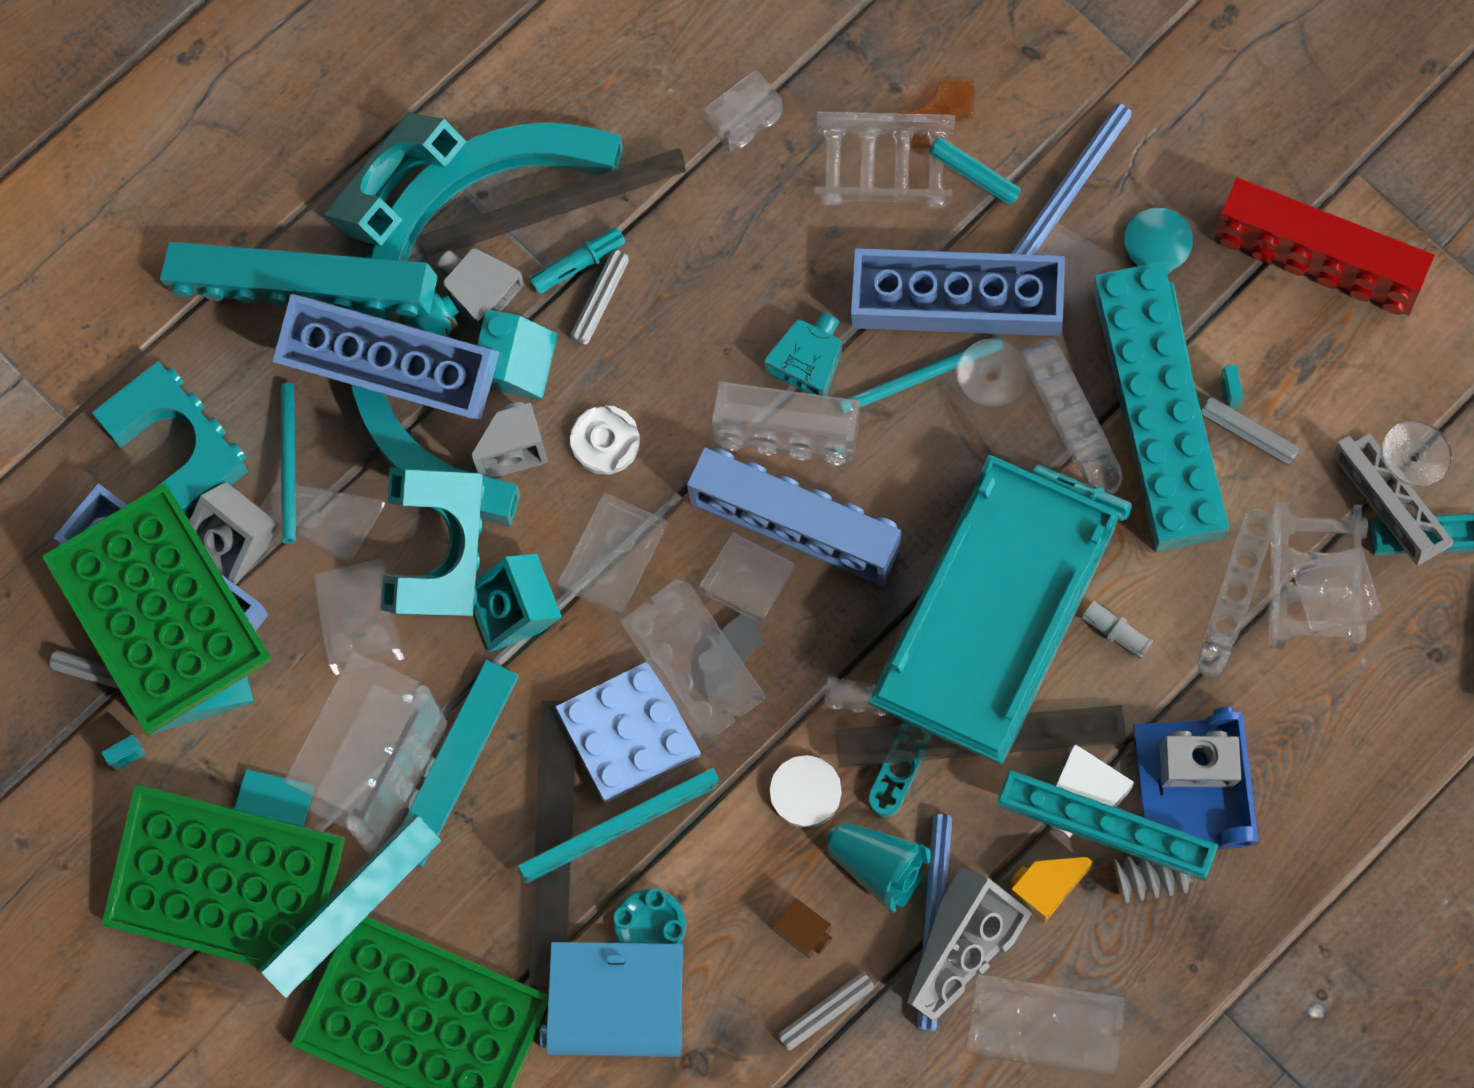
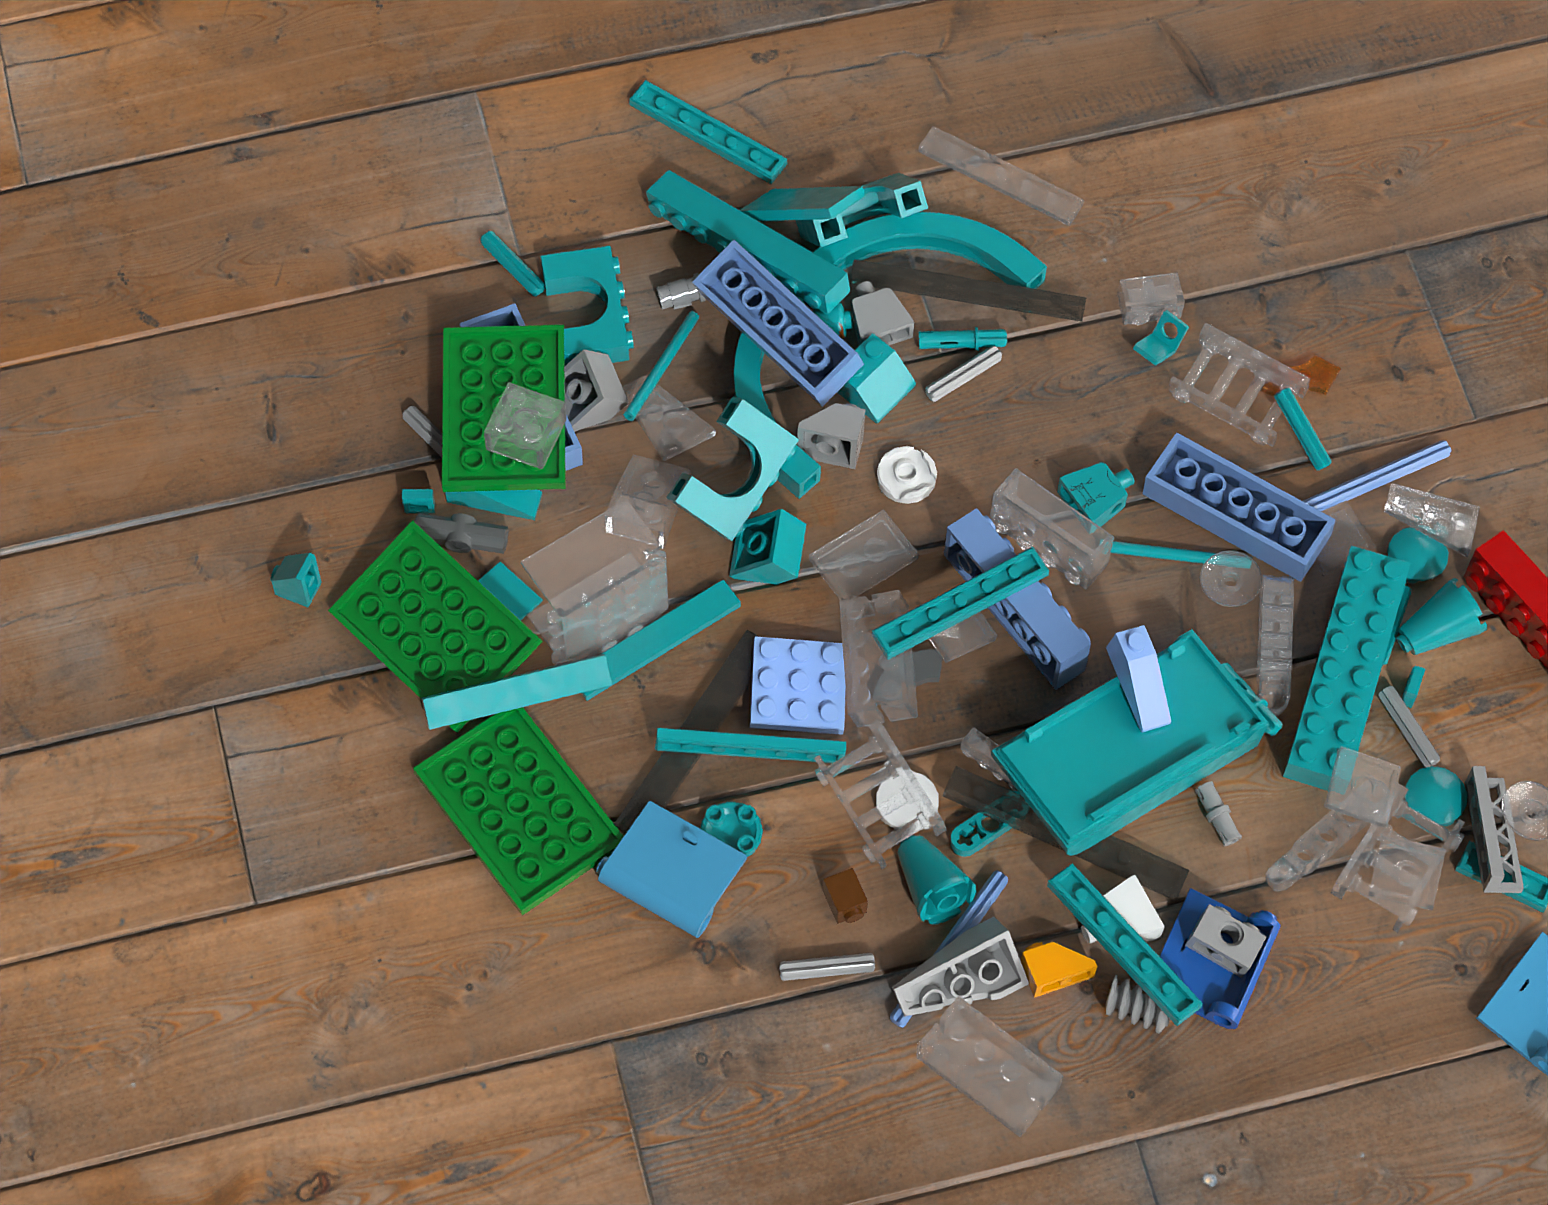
camera: 20 degrees right, 10 degrees down
none -> teal slope [270,553,322,608]
none -> dark grey piece [415,513,509,554]
none -> teal axle [480,231,545,297]
none -> clear brick [484,382,567,470]
none -> teal tile [629,80,787,185]
none -> light grey axle [656,273,706,310]
none -> teal tile [740,186,865,221]
none -> clear fence [814,719,947,869]
none -> teal tile [872,547,1049,660]
none -> clear tile [919,126,1084,226]
none -> light blue slope [1106,625,1171,733]
none -> teal bracket [1133,310,1189,365]
none -> clear tile [1324,746,1401,828]
none -> clear wing [1384,483,1480,557]
none -> teal cone [1396,578,1487,655]
none -> teal dish [1405,766,1468,826]

